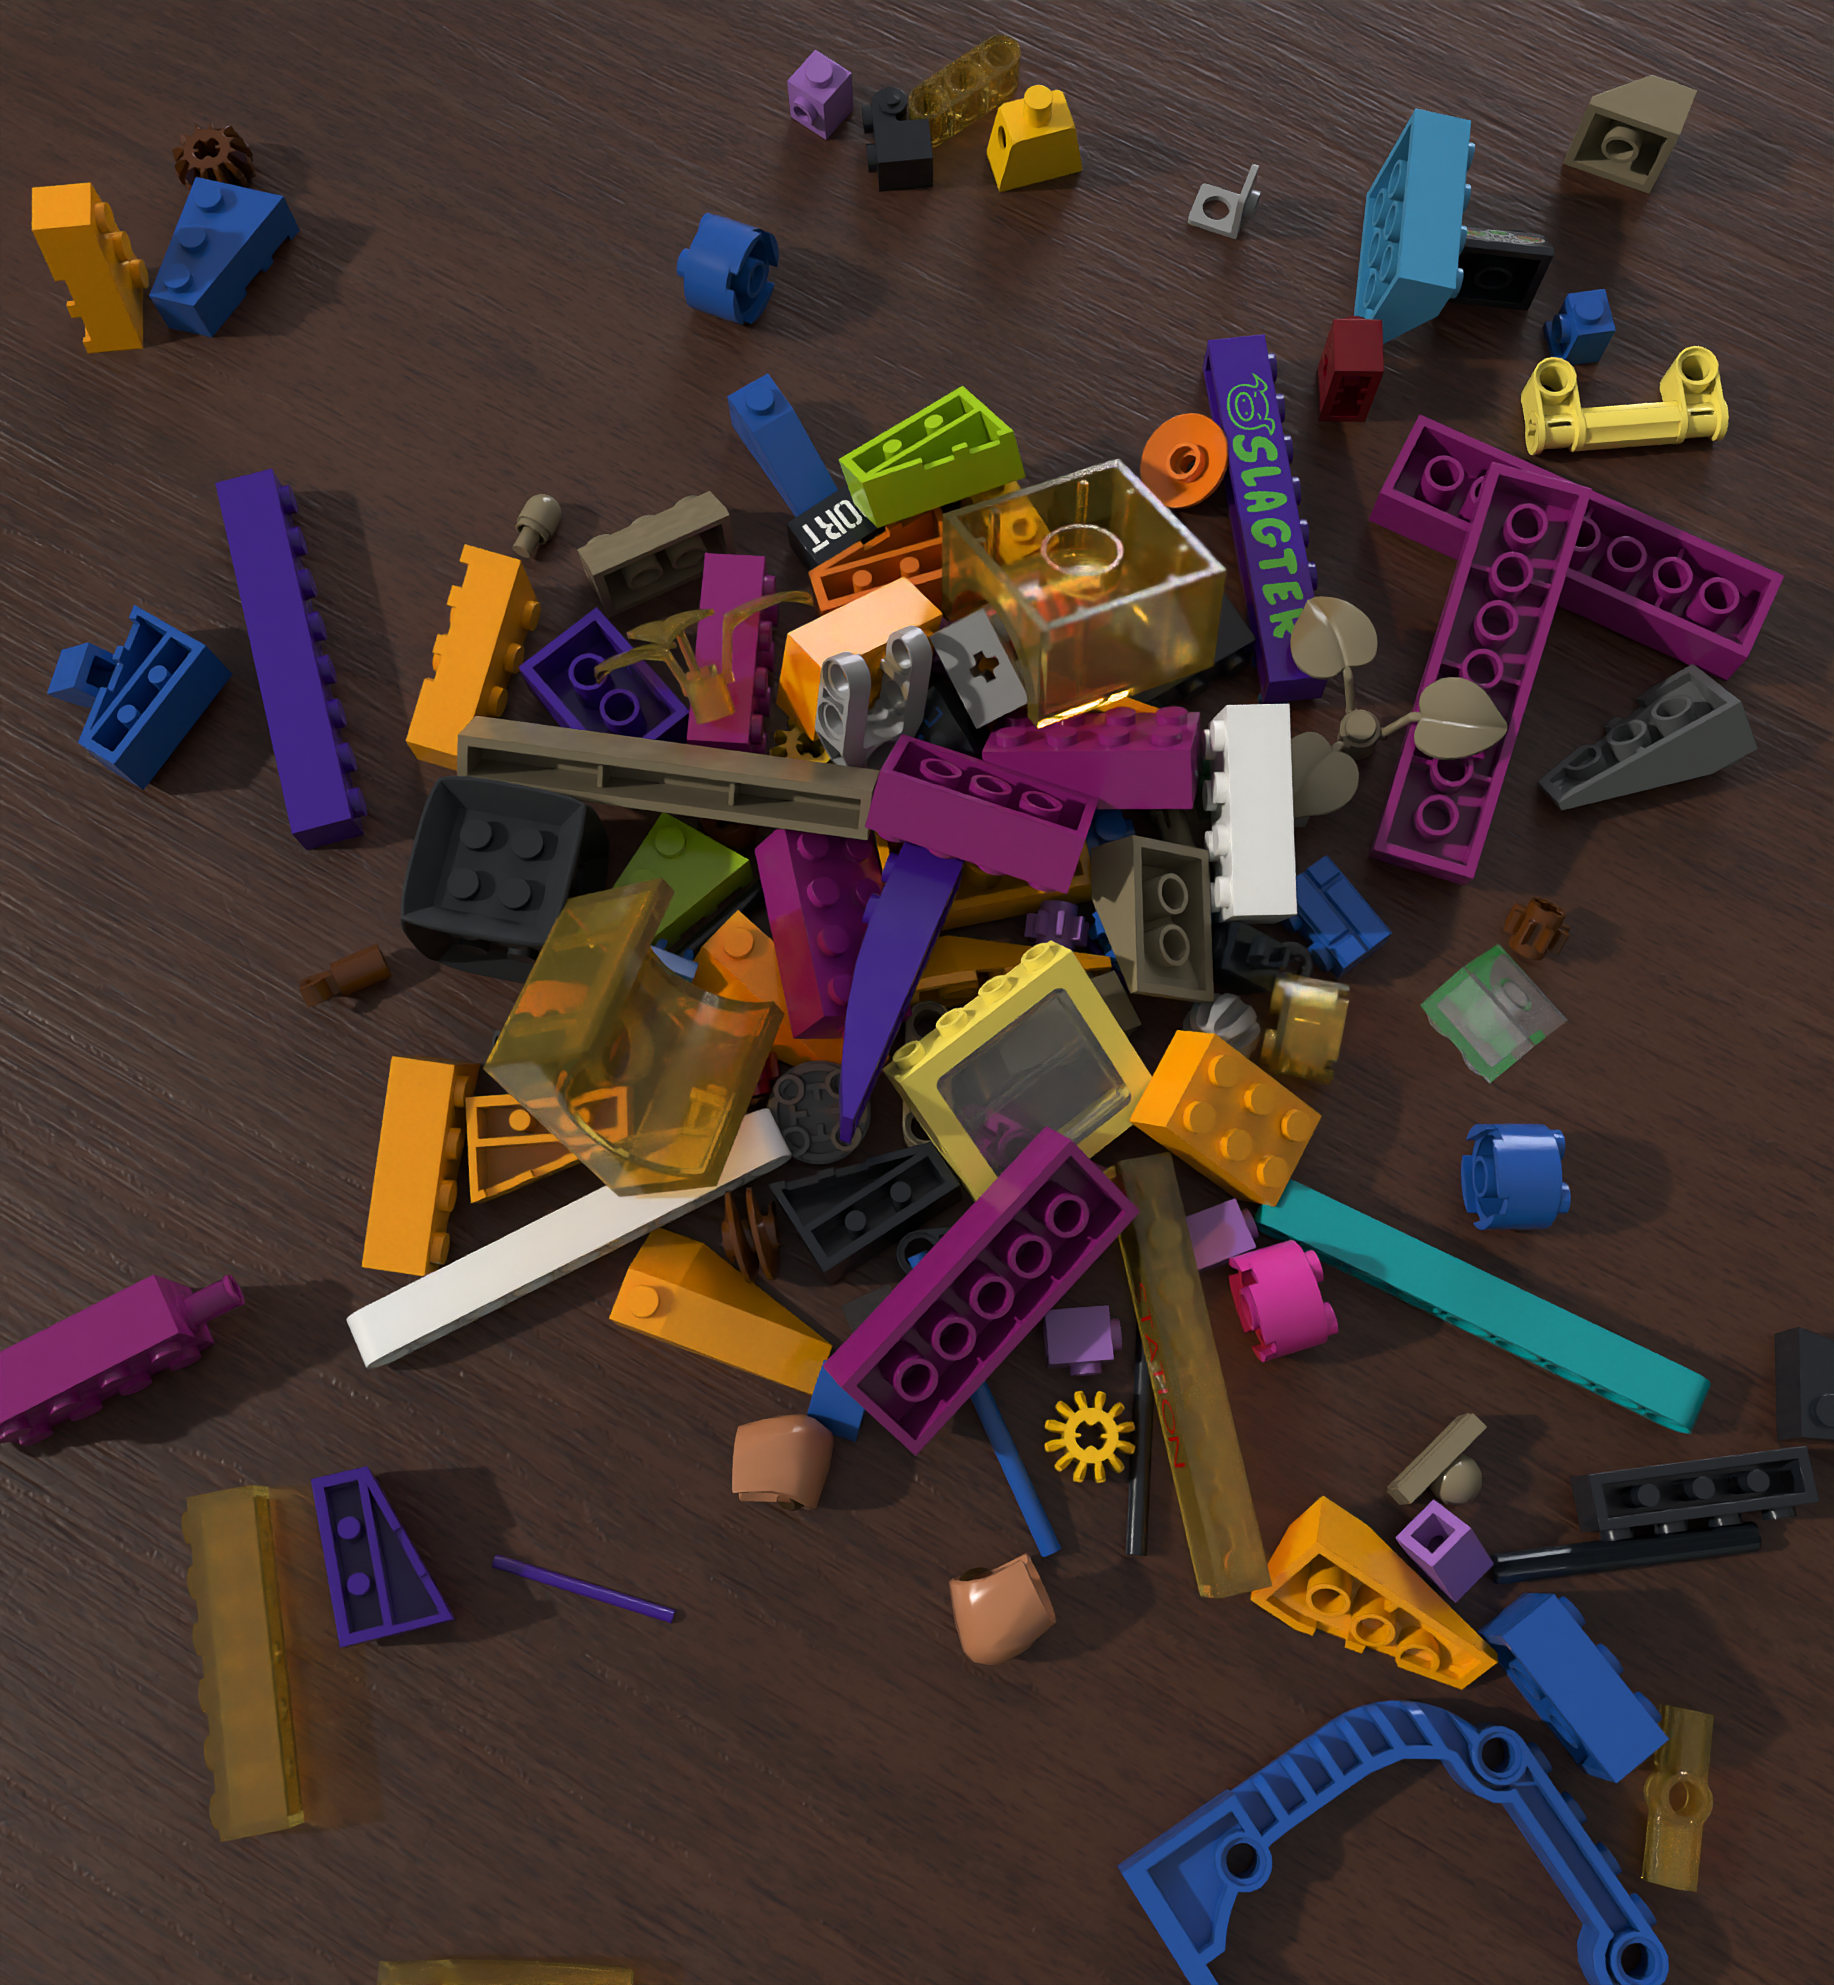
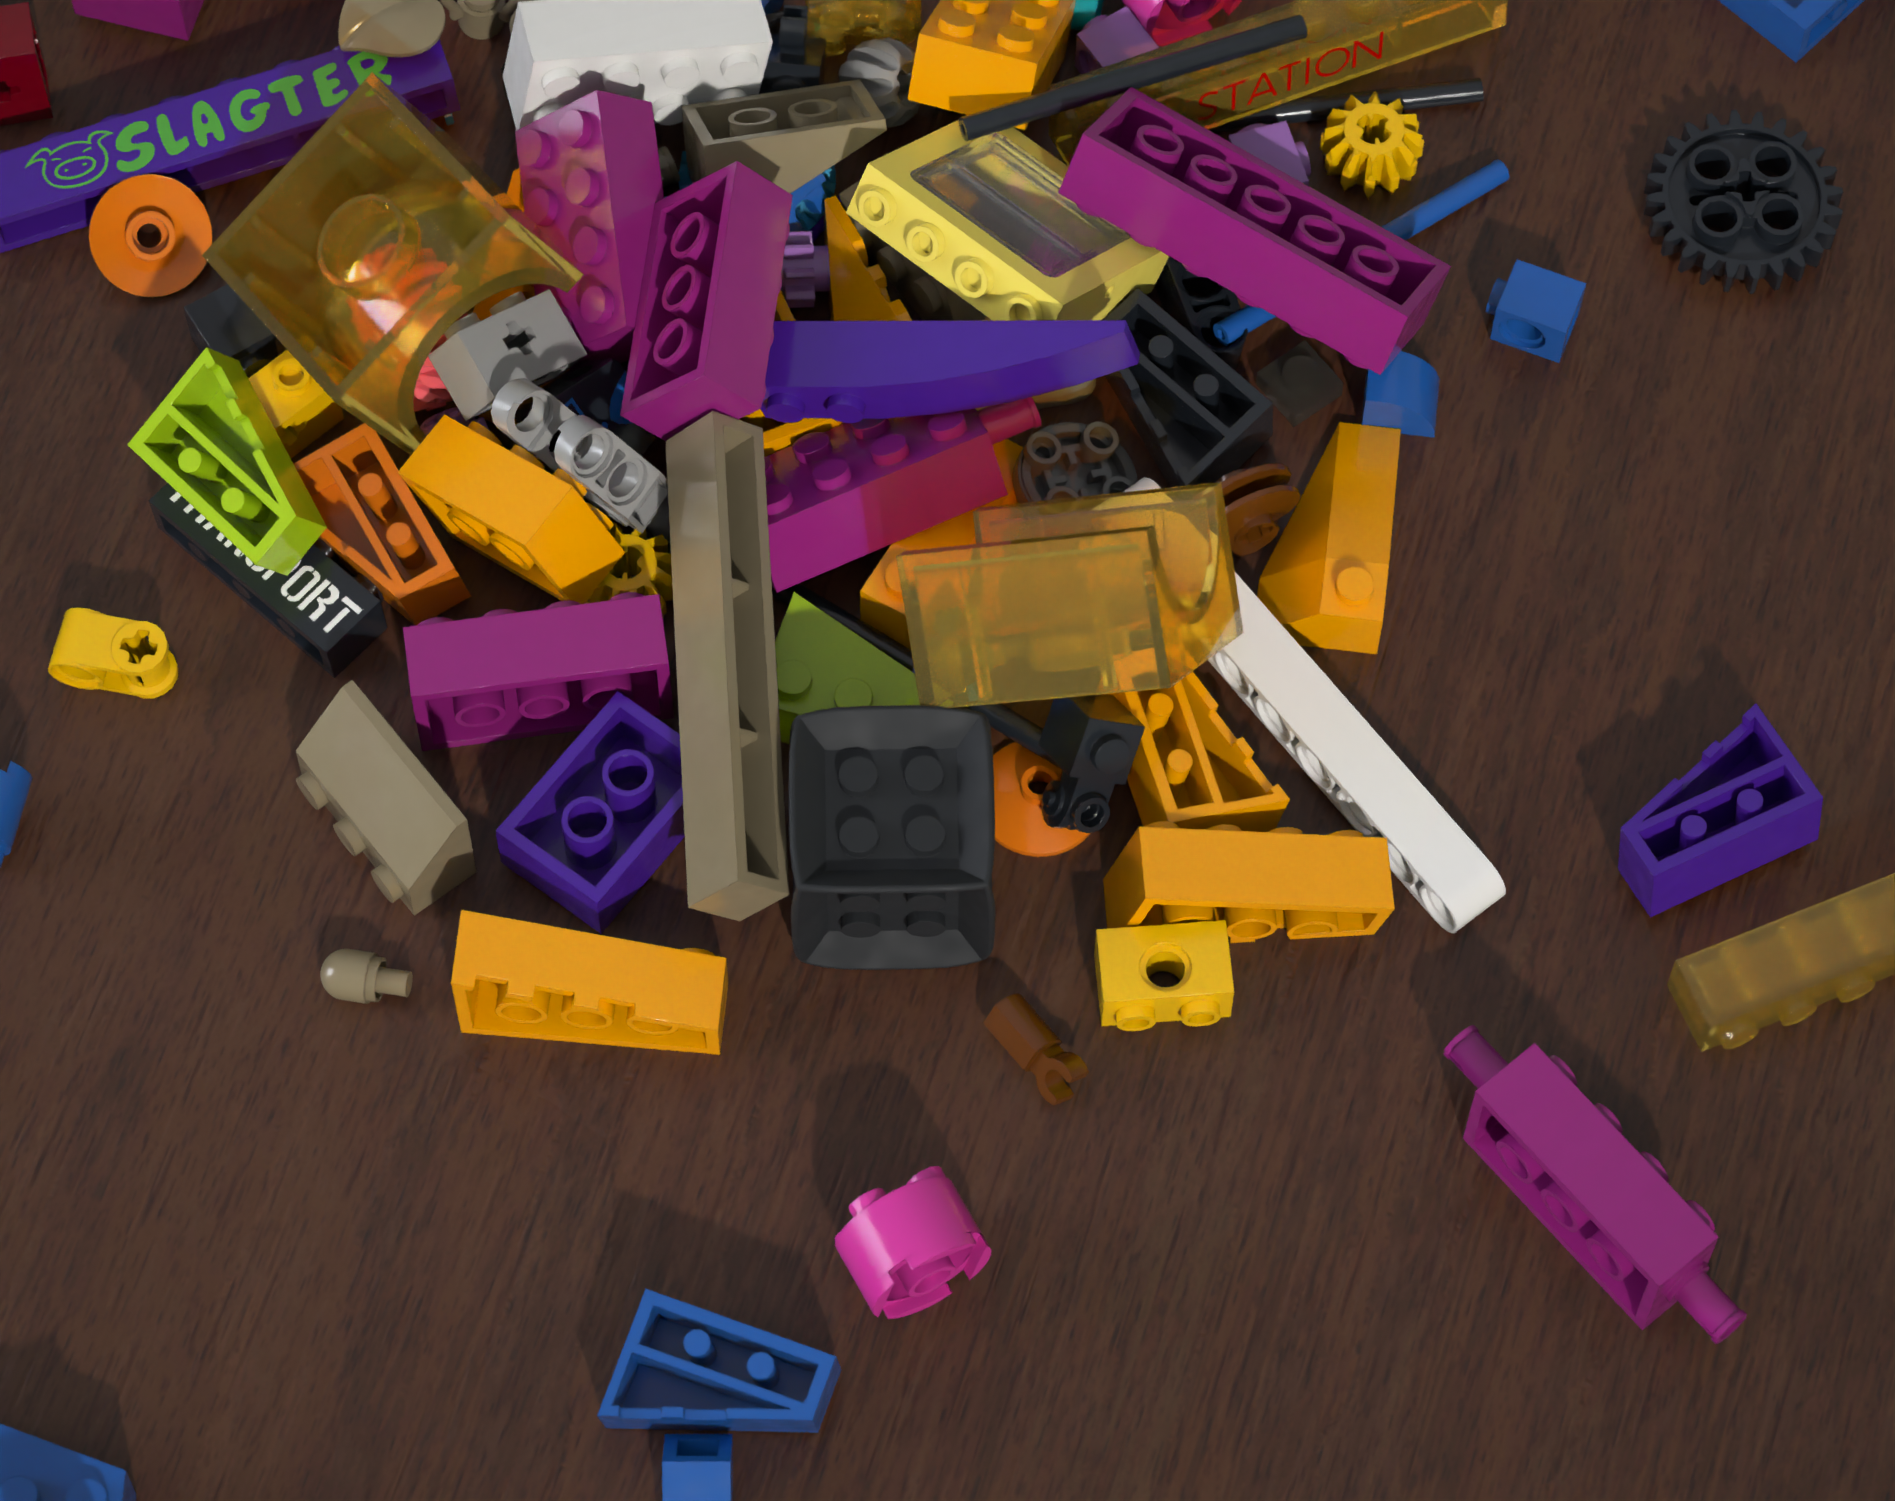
camera: 105 degrees left, 10 degrees down
dark purple brick [215,469,367,850] -> none
dark purple axle [492,1554,676,1624] -> none
clear yellow plant [594,591,814,724] -> none
blue slope [727,373,838,517] -> none
nougat piece [732,1414,834,1511] -> none
nougat piece [949,1553,1056,1665] -> none
none -> yellow piece [48,607,179,699]
none -> dark pink brick [835,1166,991,1319]
none -> black piece [959,14,1307,141]
none -> yellow brick [1094,920,1234,1031]
none -> blue brick [1485,259,1586,363]
none -> black gear [1643,110,1843,294]

